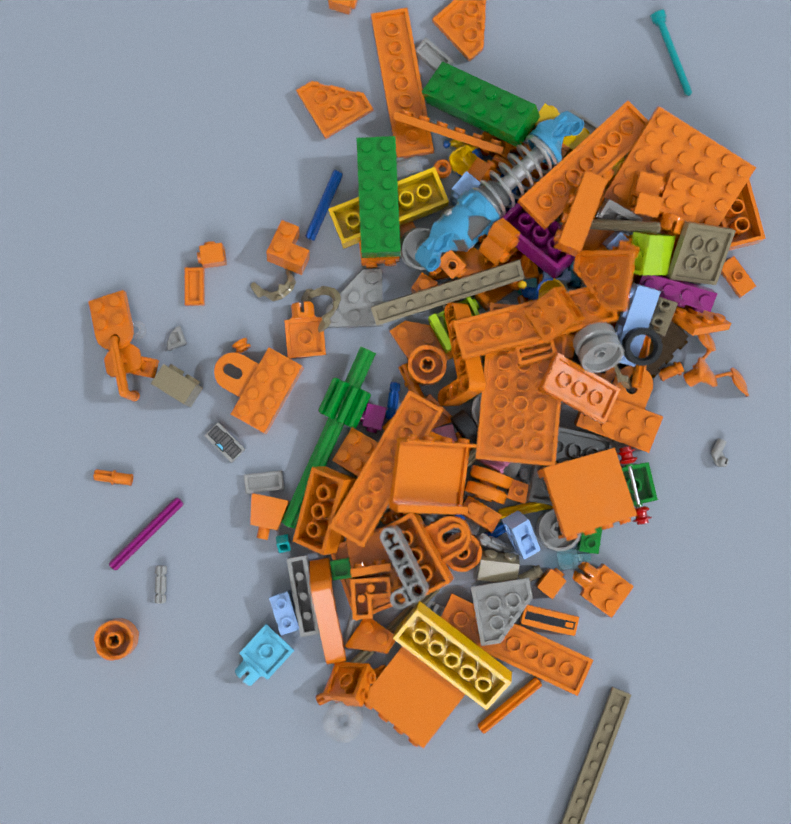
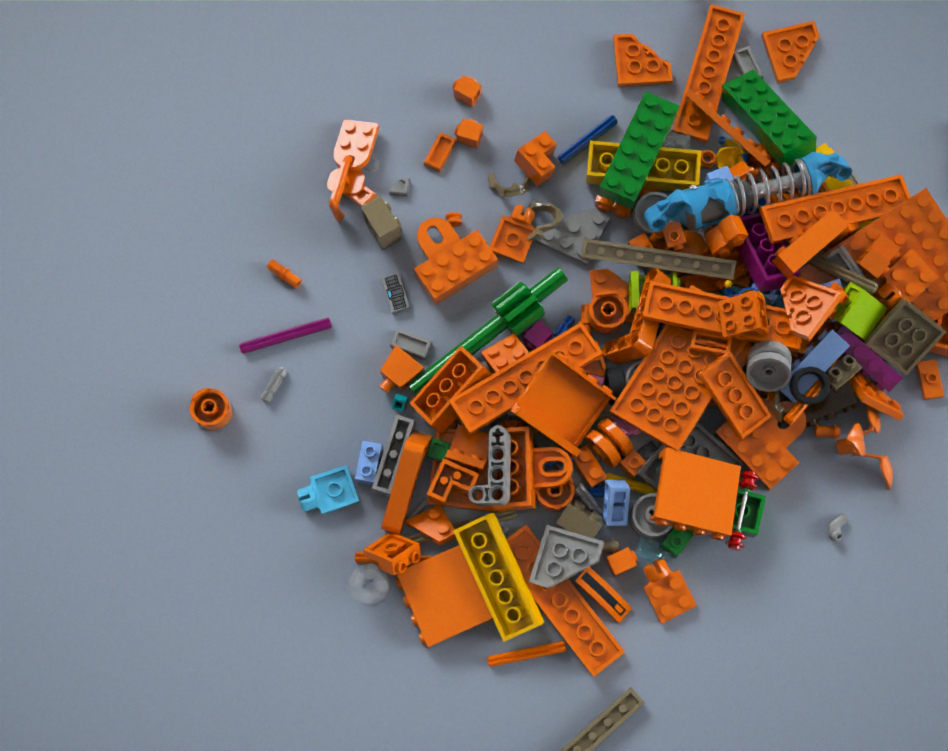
camera: 30 degrees right, 10 degrees down
none -> orange brick [453,75,482,107]

